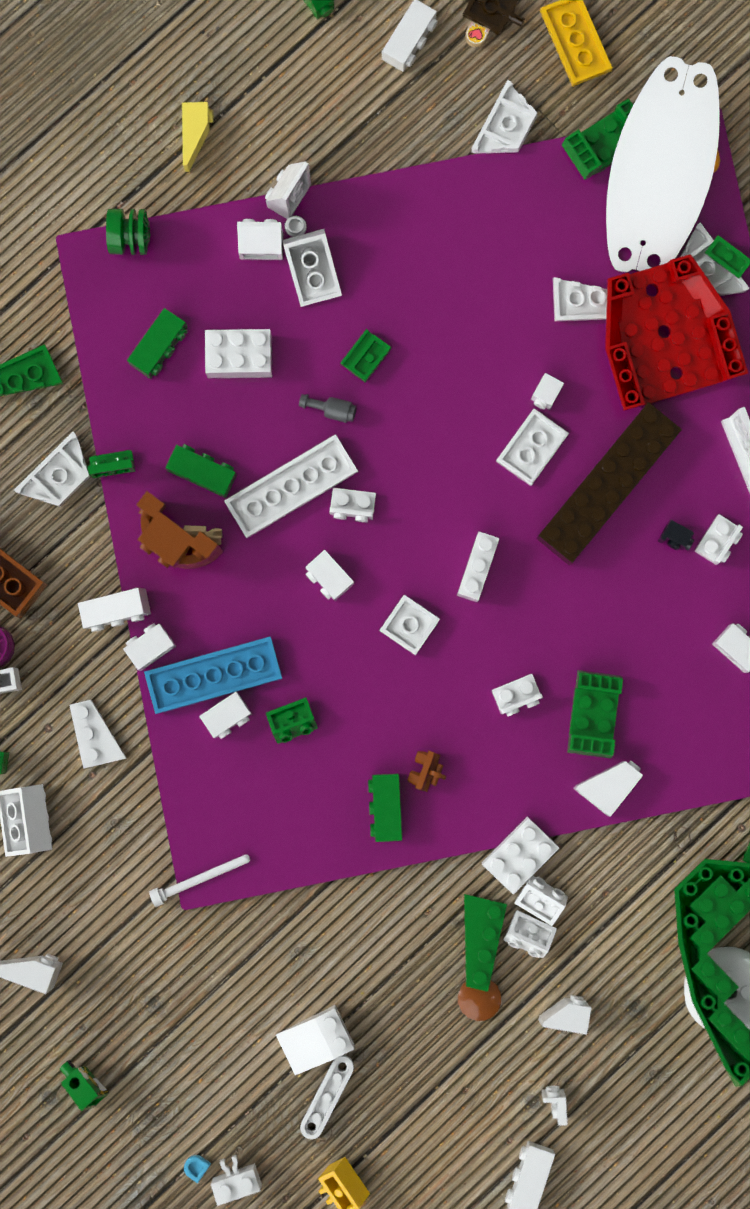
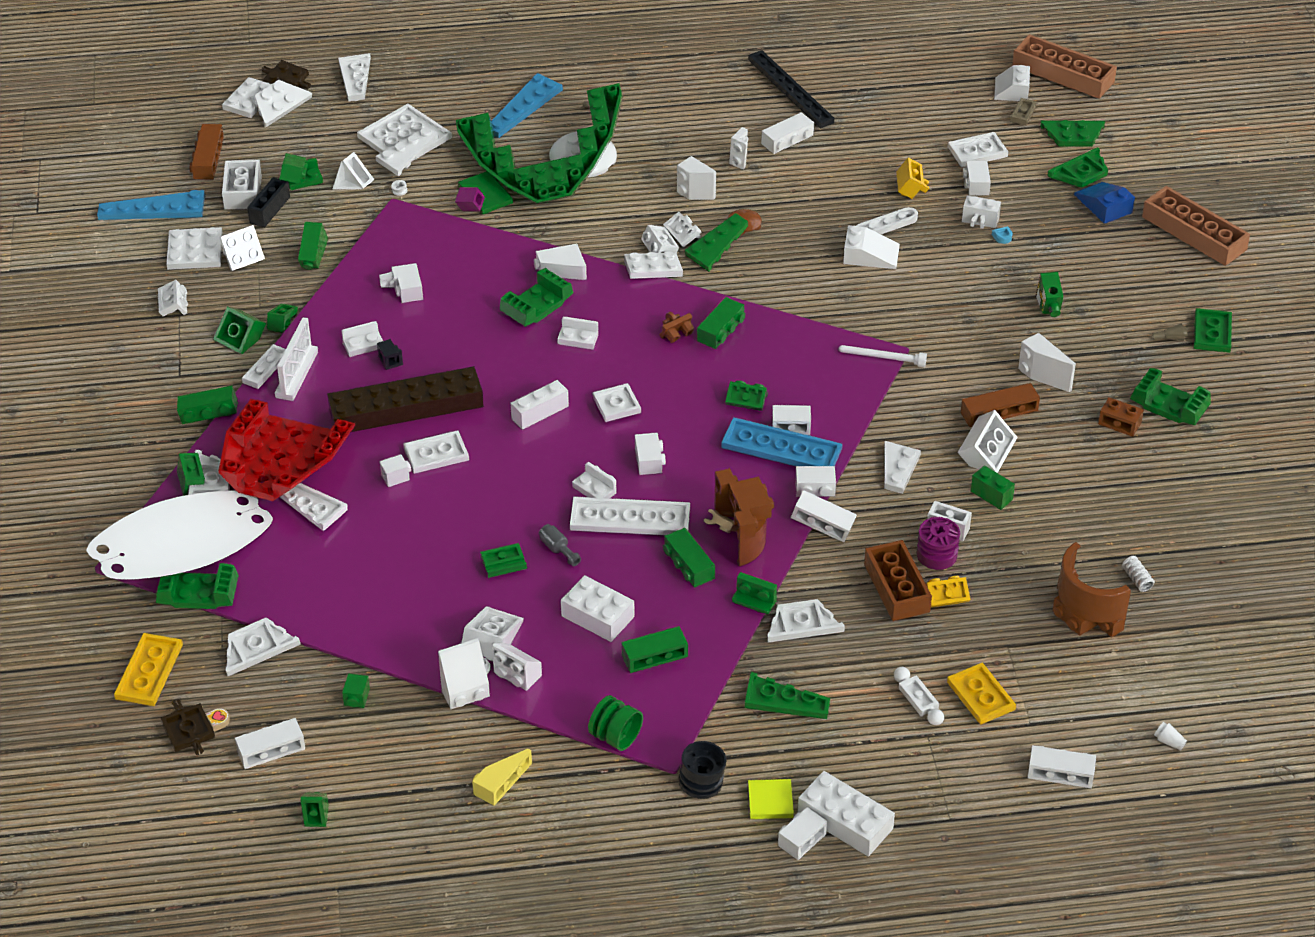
camera: 145 degrees left, 40 degrees down
none -> green brick [342,673,370,708]
none -> black wheel [678,741,727,799]
none -> dark orange brick [961,383,1040,427]

